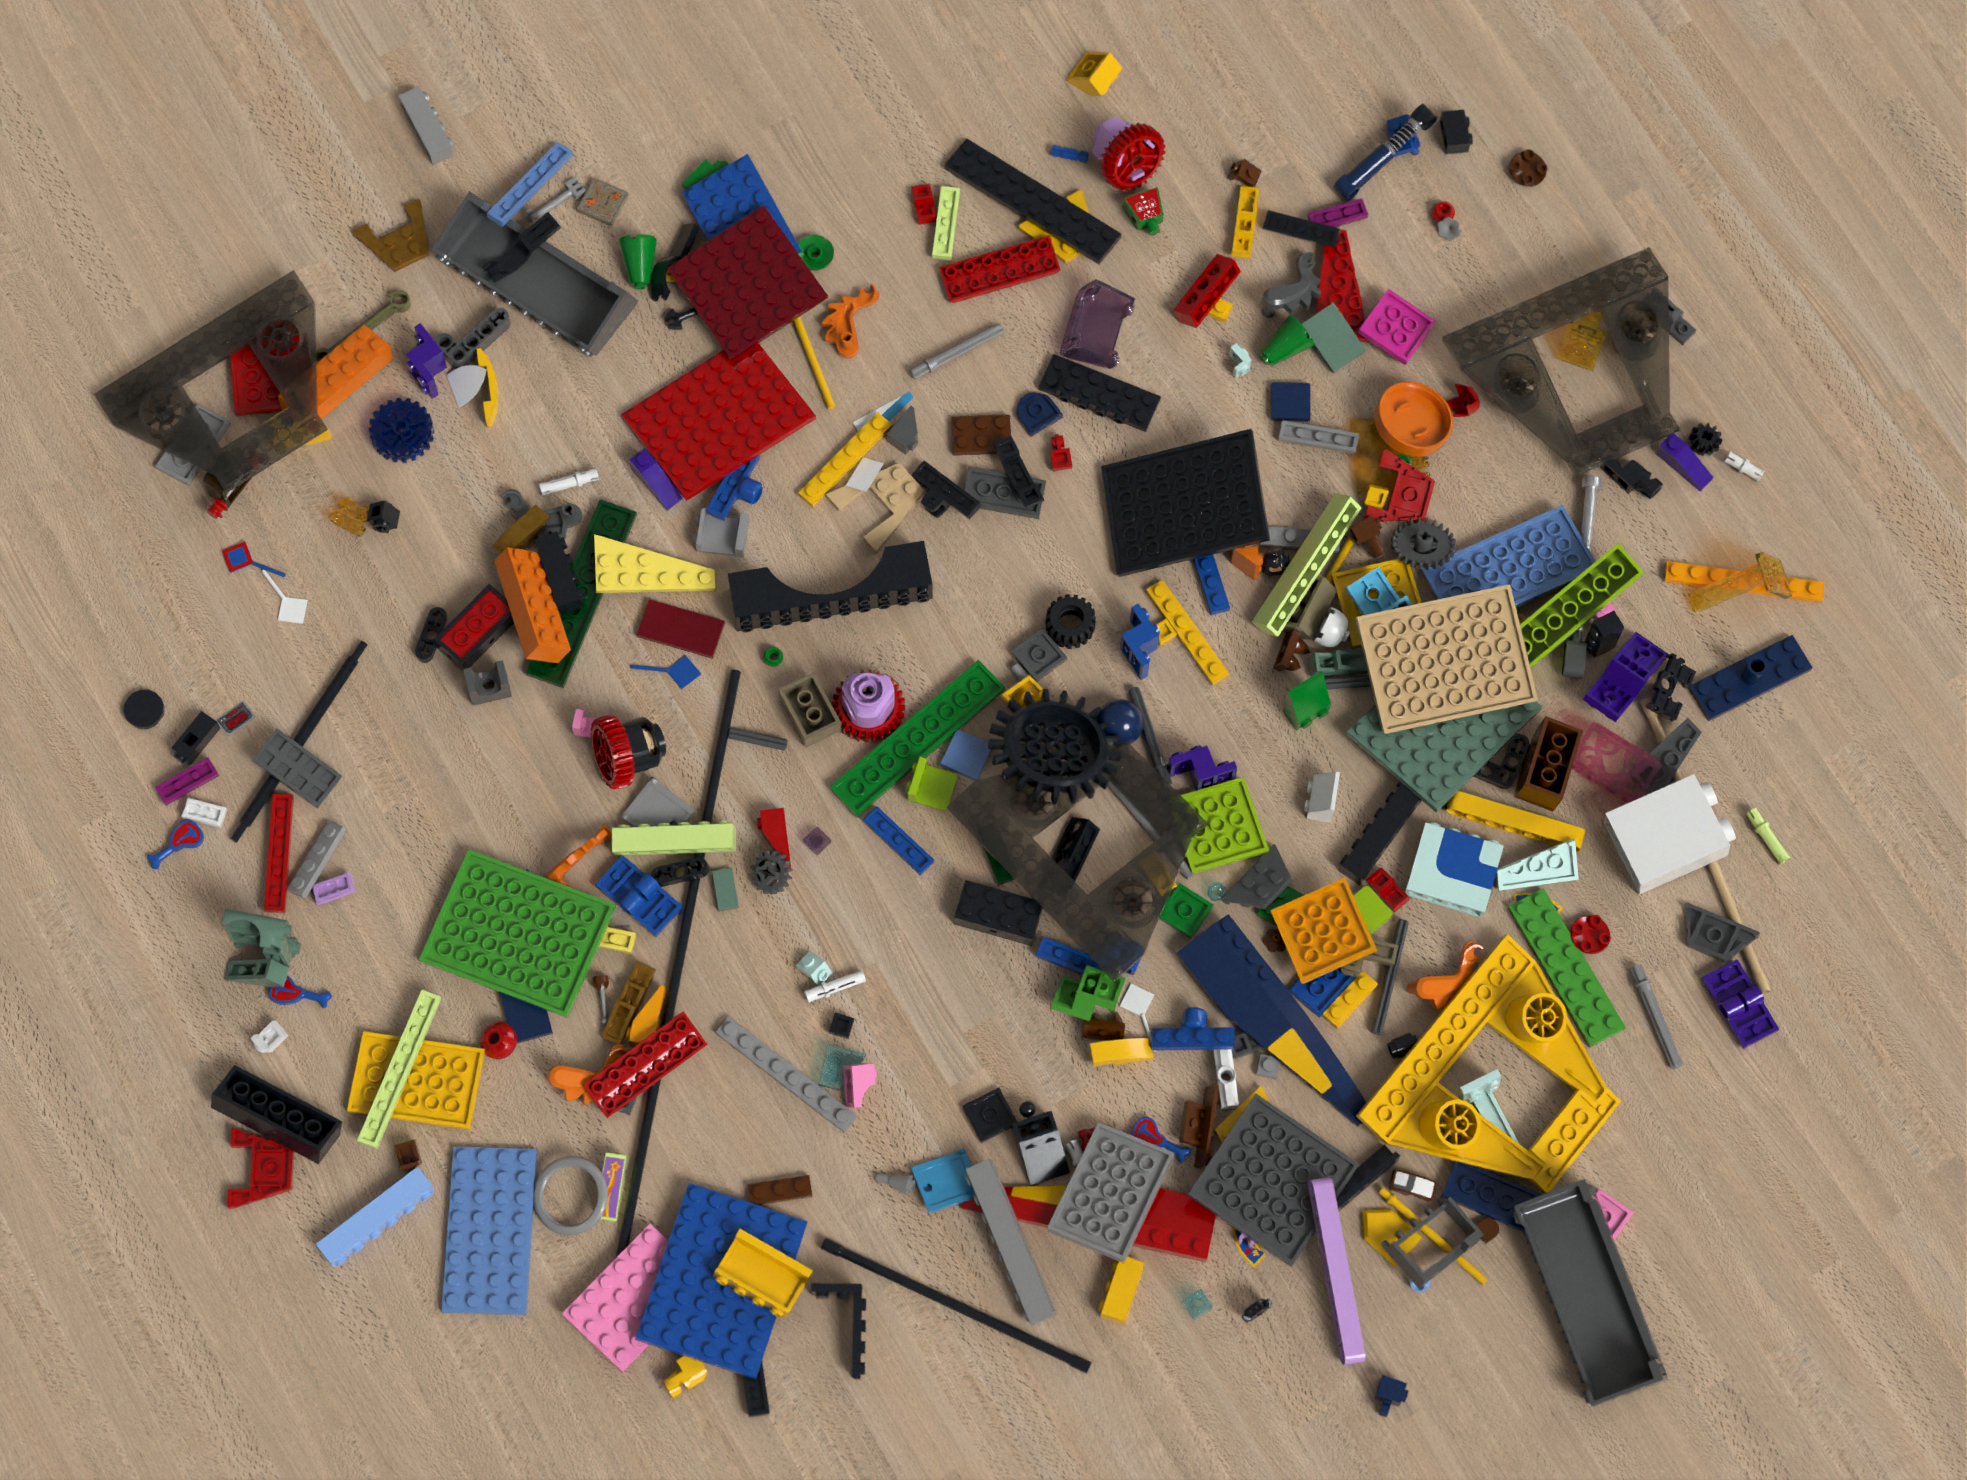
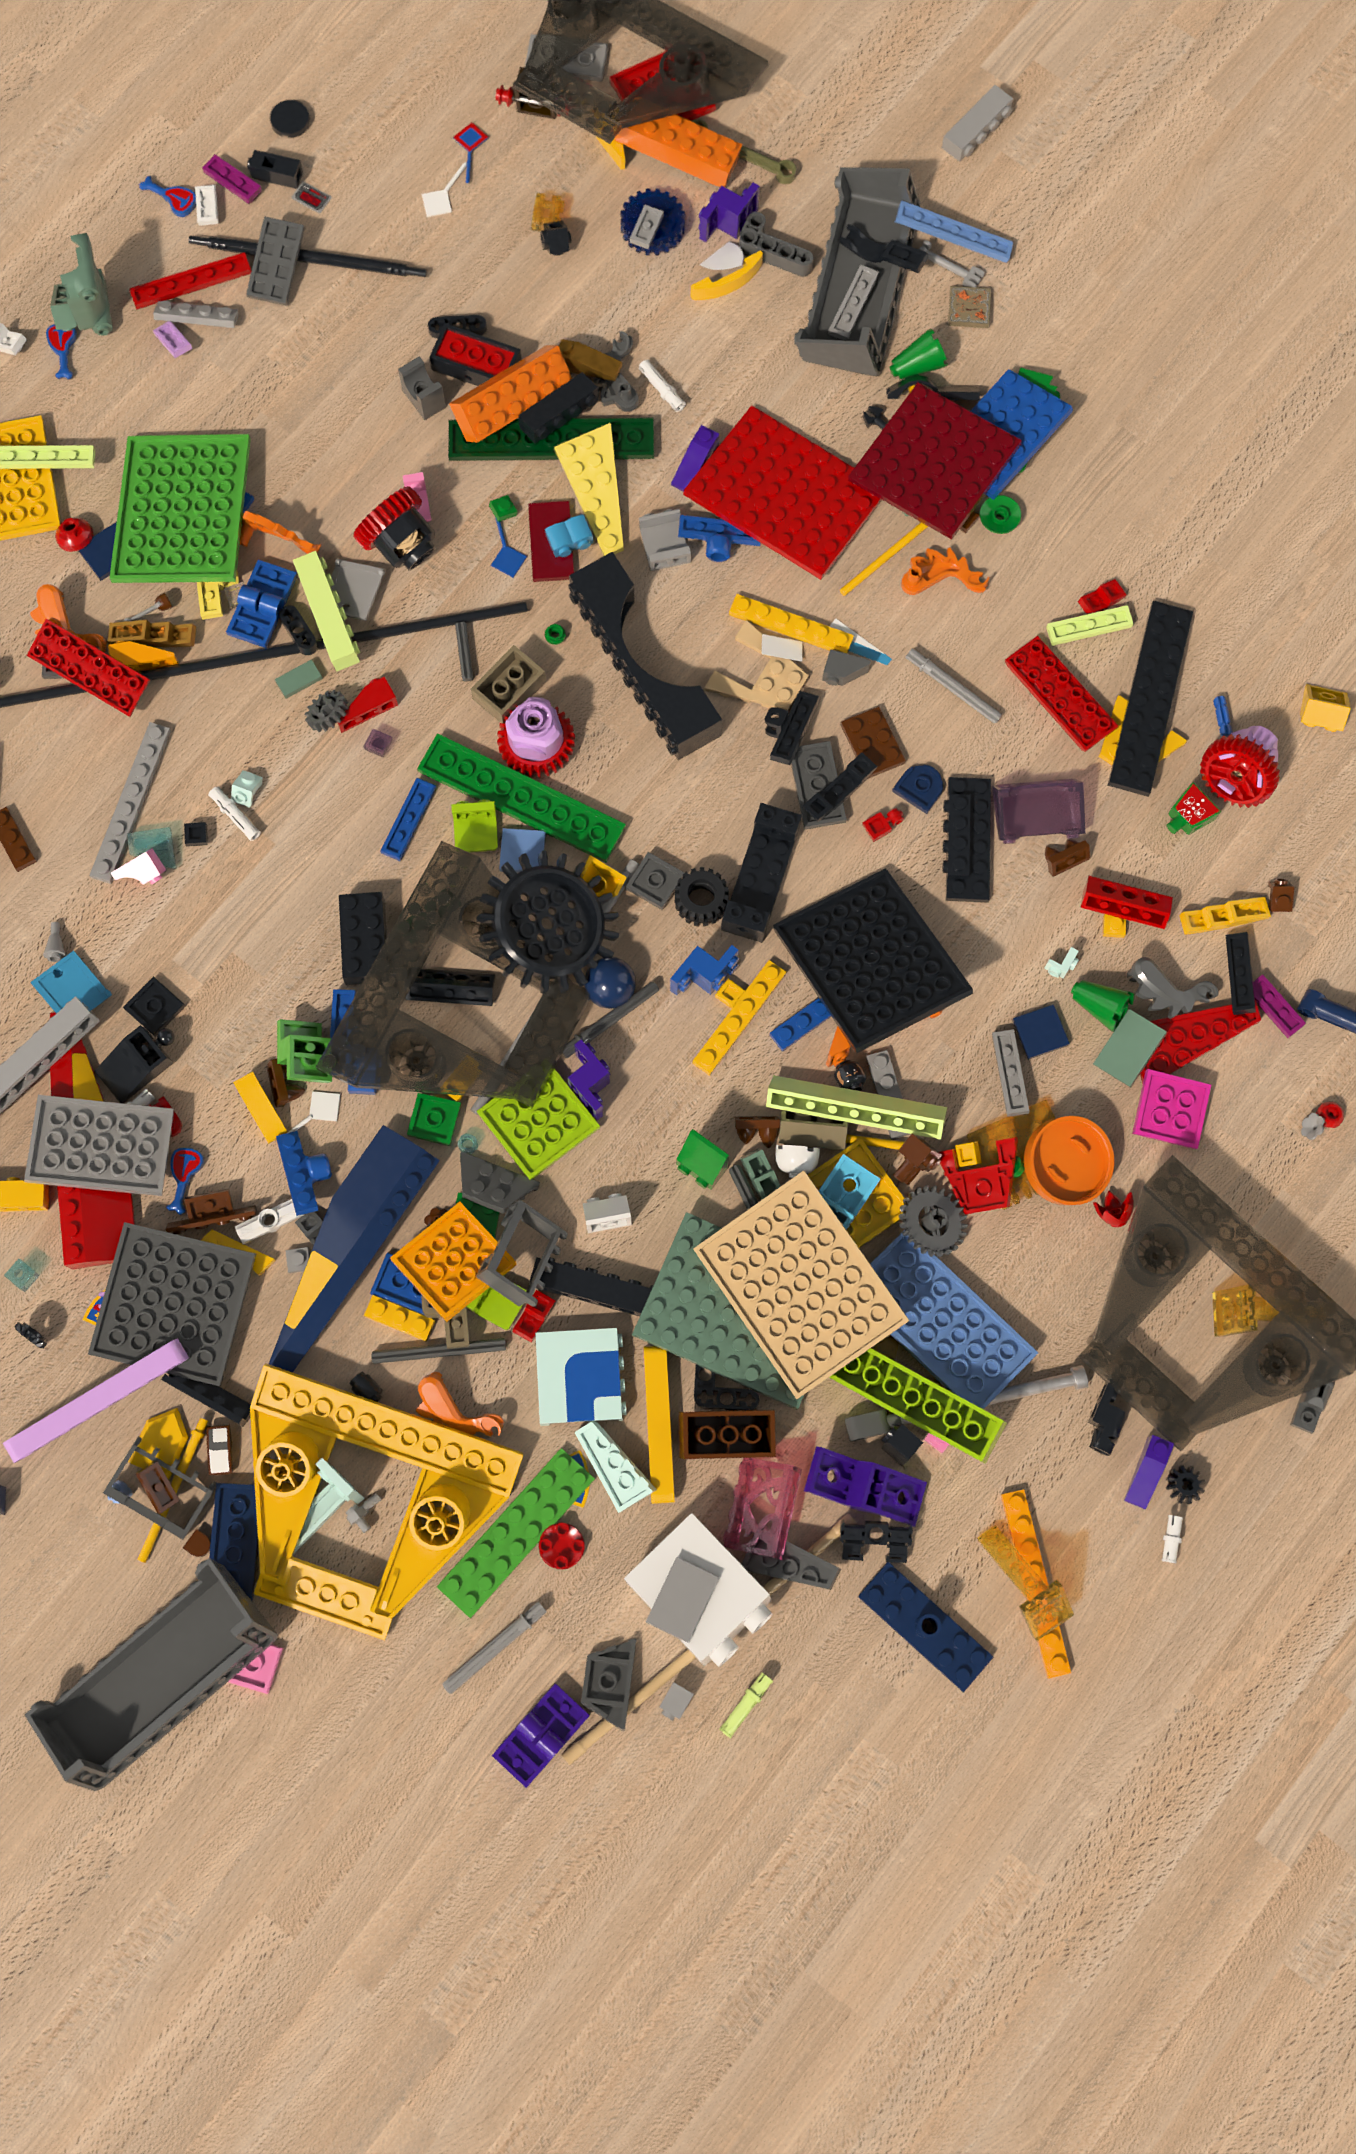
camera: 70 degrees right, 5 degrees up
pearl gold wing [352,199,429,272] -> none
none -> reddish brown tile [136,1461,180,1514]
none -> light grey piece [346,1493,381,1533]
none -> dark grey hinge [476,1200,568,1306]
none -> green plate [489,495,518,522]
none -> dark azure brick [545,515,593,557]
none -> light grey plate [630,205,664,249]
none -> light grey tile [646,1557,719,1643]
none -> light grey brick [660,1682,694,1721]
none -> black plate [721,803,802,943]
none -> light grey plate [828,265,879,341]
none -> reddish brown tile [1045,839,1090,877]

